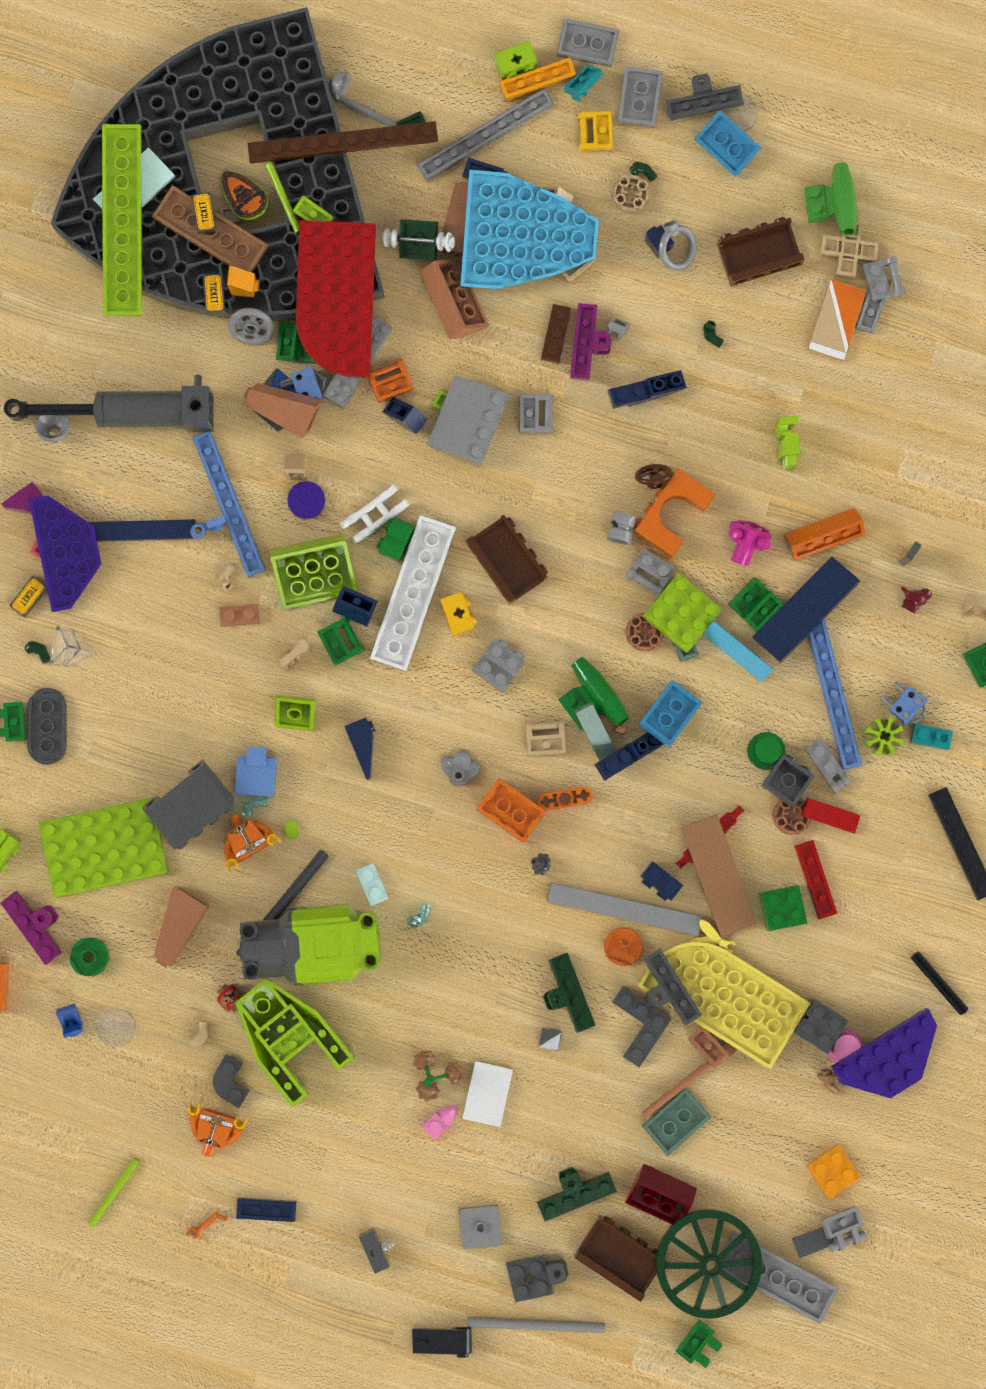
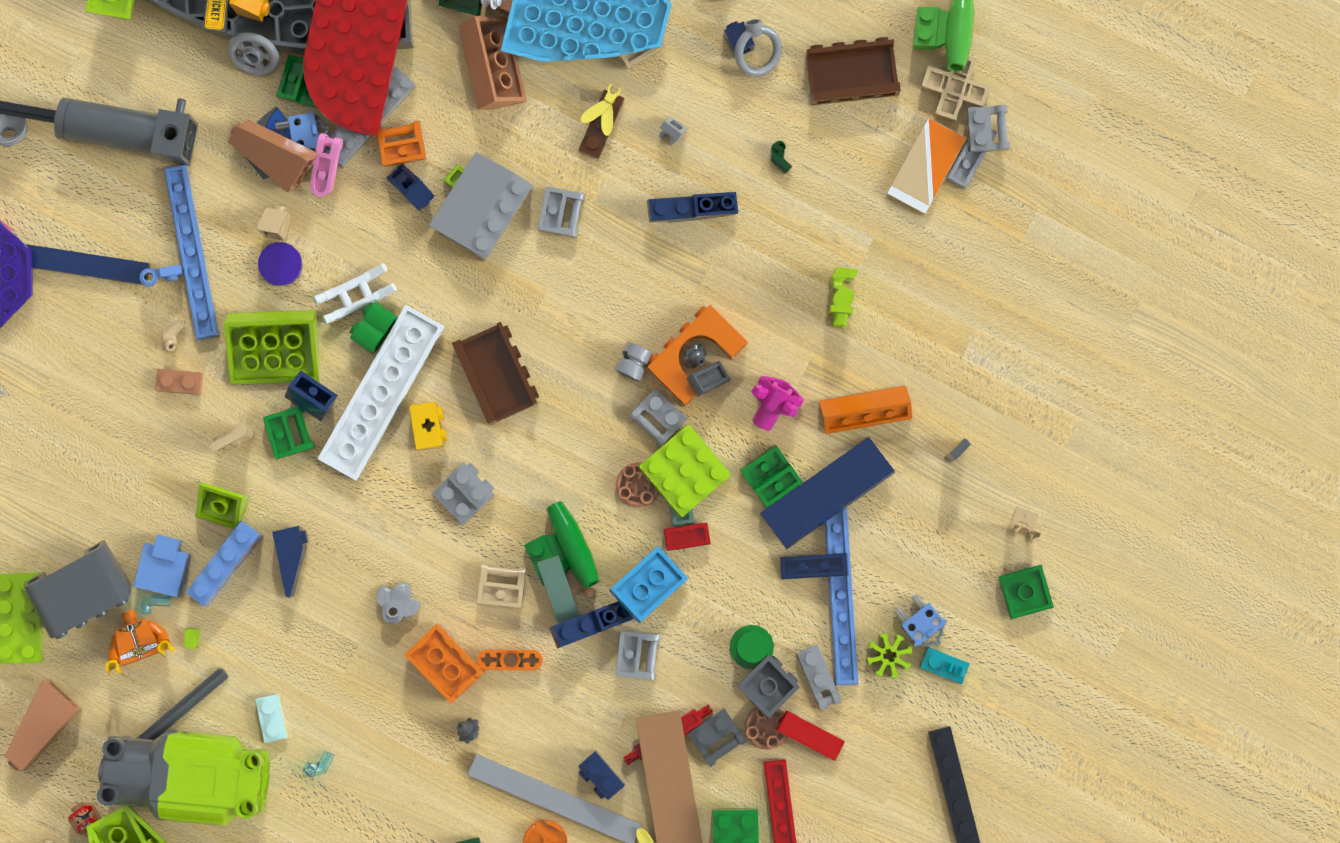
camera: 10 degrees right, 0 degrees up
magenta plate [570,303,611,380] -> none
reddish brown piece [635,464,673,489] -> none
medium azure slope [703,621,772,682] -> none
dark red animal [901,586,932,614] -> none
none -> medium blue brick [186,521,263,606]
none -> bright pink plate [310,133,343,197]
none -> light yellow piece [580,84,621,136]
none -> light grey plate [616,631,661,680]
none -> red plate [663,522,711,551]
none -> dark grey plant [682,344,707,368]
none -> dark grey tile [687,361,731,397]
none -> dark grey plate [688,708,747,768]
none -> dark blue tile [780,553,849,580]

